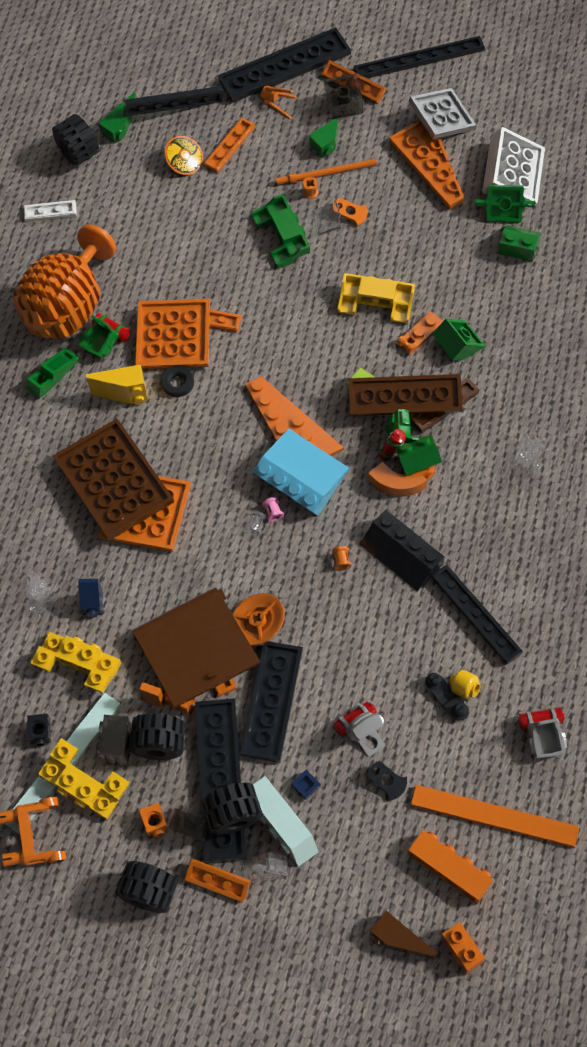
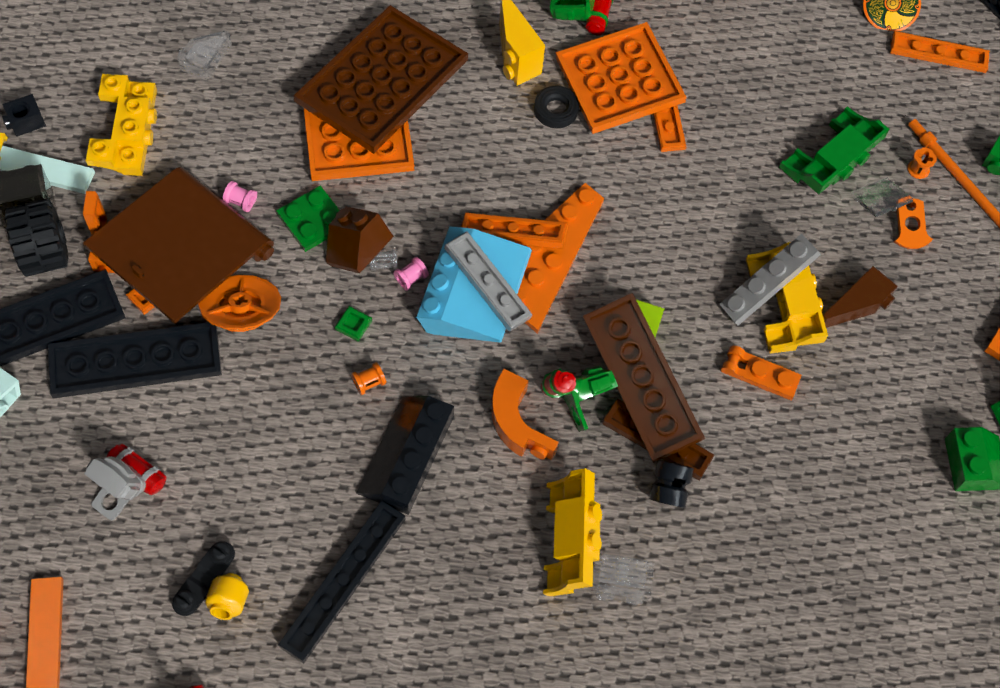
camera: 60 degrees right, 0 degrees up
dark blue slope [78,579,103,618] -> none
dark blue plate [291,770,321,800] -> none
black piece [366,761,407,801] -> none
green slope [396,435,442,476] -> none
green slope [432,318,486,361] -> none
none -> bright pink bush [223,181,257,212]
none -> green plate [276,185,340,252]
none -> reddish brown slope [326,206,394,274]
none -> green tile [335,306,372,342]
none -> light grey tile [444,231,533,332]
none -> orange tile [461,212,568,249]
none -> yellow bracket [543,468,602,596]
none -> black wheel [649,460,694,508]
none -> light grey plate [719,233,821,325]
none -> reddish brown slope [823,266,898,328]

